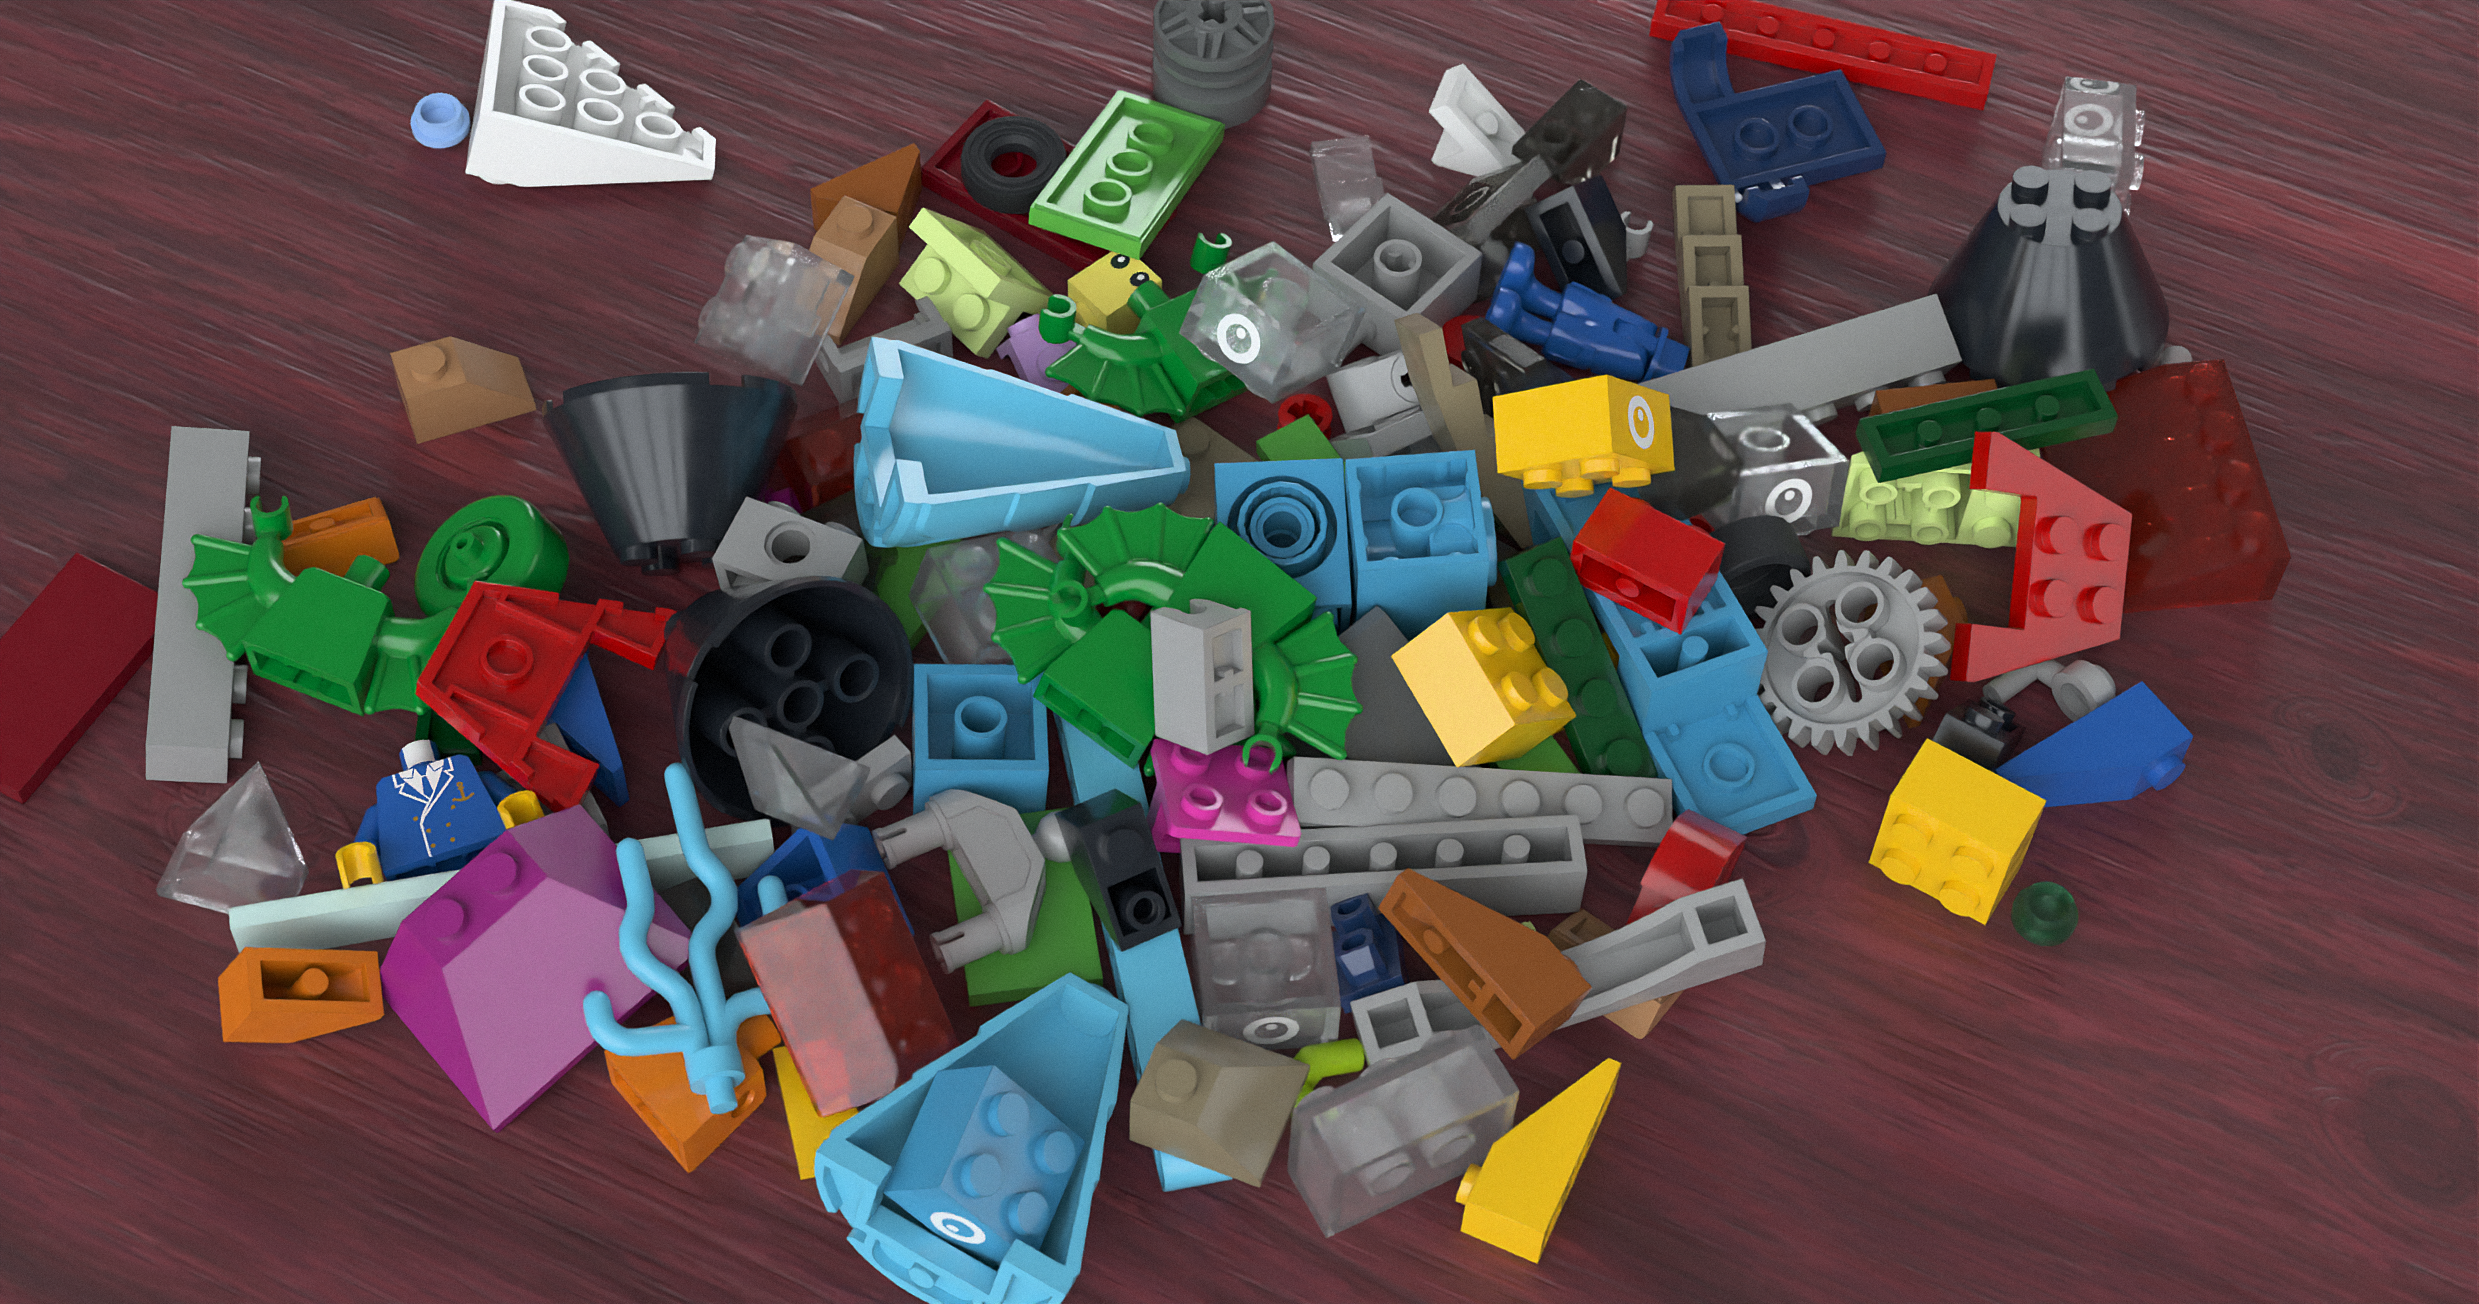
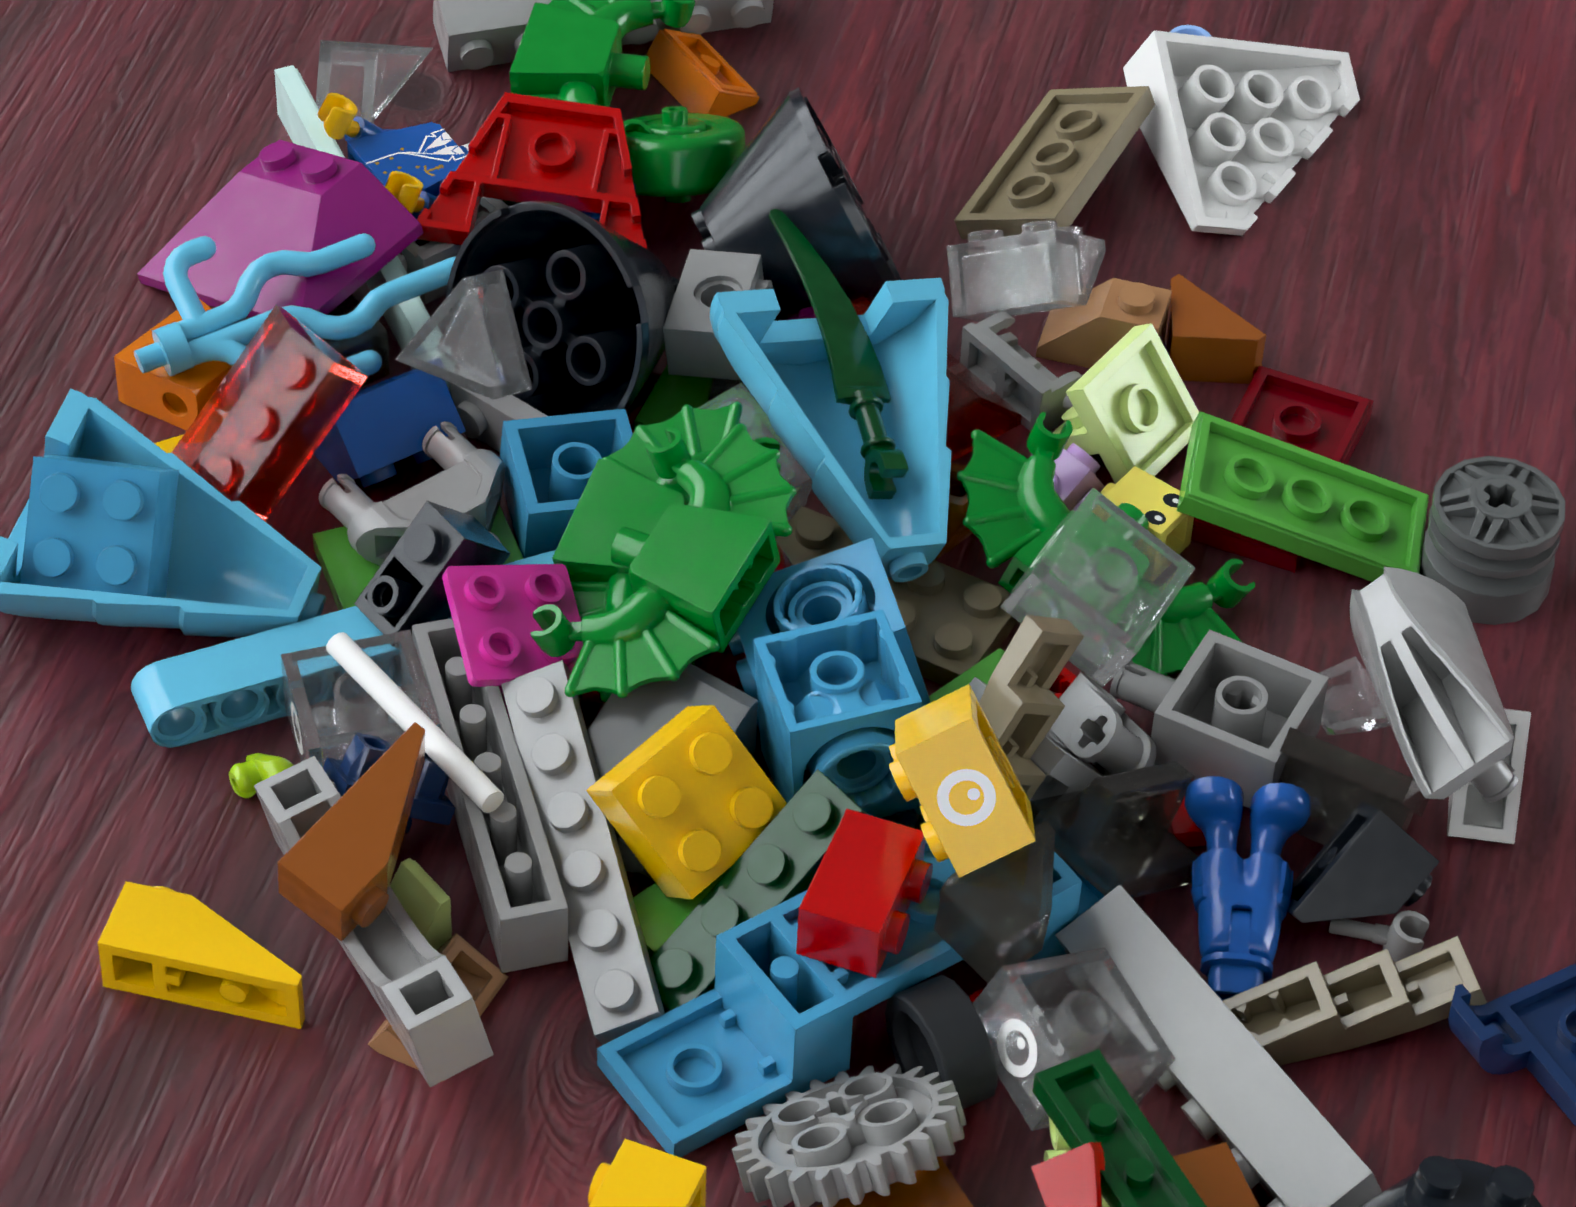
camera: 80 degrees right, 10 degrees down
orange slope [218,947,384,1043] -> none
medium nougat slope [390,336,536,444] -> none
black tyre [961,116,1067,214] -> none
dark tan slope [1130,1019,1310,1188] -> none
light grey hinge [1150,599,1254,755] -> none
clear brick [1287,1024,1519,1238] -> none
clear smoke slope [1511,78,1628,185] -> none
red brick [1625,809,1748,926] -> none
none -> white bar [326,632,504,813]
none -> dark green sword [769,209,909,499]
none -> dark tan plate [954,86,1155,242]
none -> light grey piece [1350,567,1519,802]

